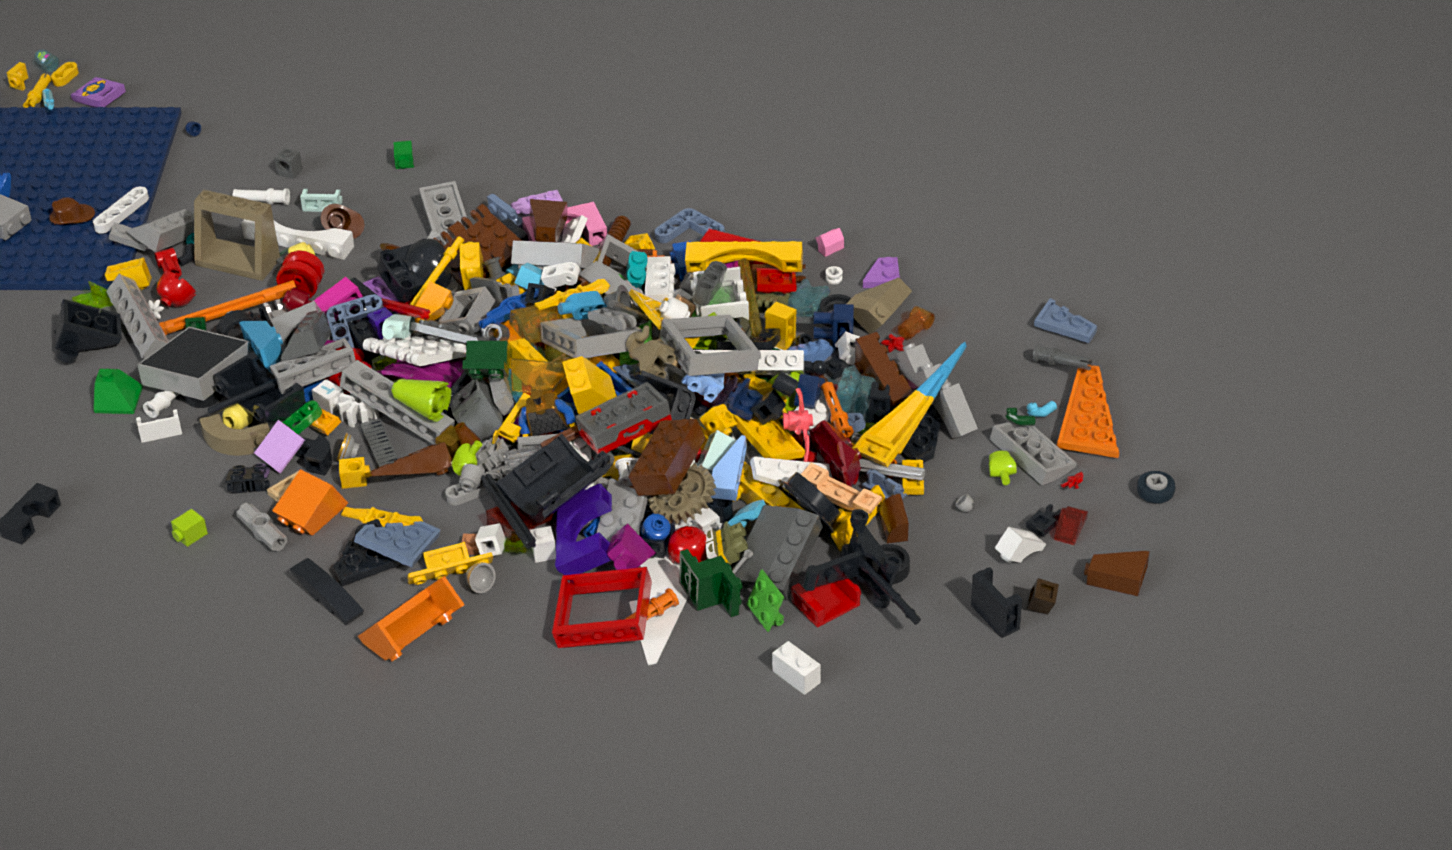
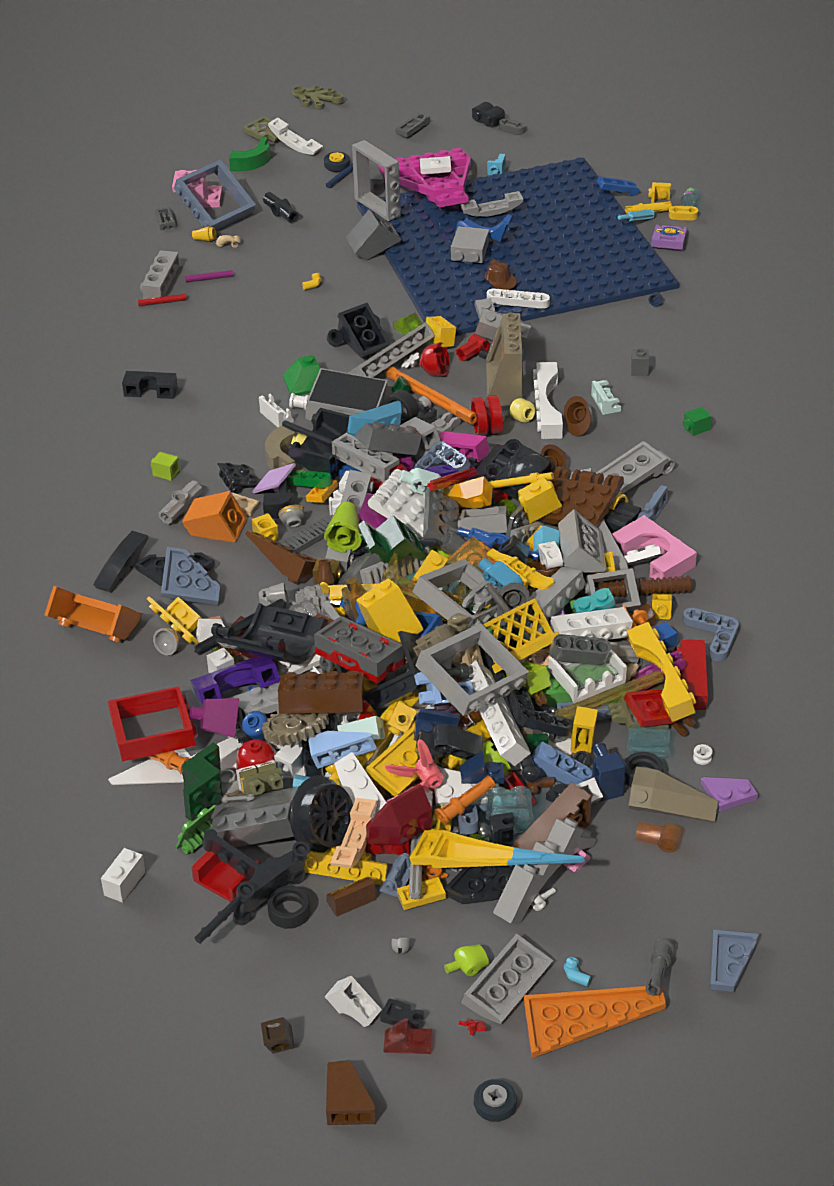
camera: 70 degrees right, 0 degrees up
white pin [233,188,290,205] -> none
dark red head [282,287,312,312] -> none
yellow piece [341,507,423,527] -> none
lime piece [451,440,482,476] -> none
dark grey bush [483,256,506,279] -> none
lavender hinge [511,190,563,215] -> none
reddish brown slope [530,199,567,243] -> none
white head [659,297,690,319] -> none
bright pink piece [816,228,844,257] -> none
red plant [881,334,904,353] -> none
black panel [971,567,1022,638] -> none
dark green arm [1005,408,1036,426] -> none

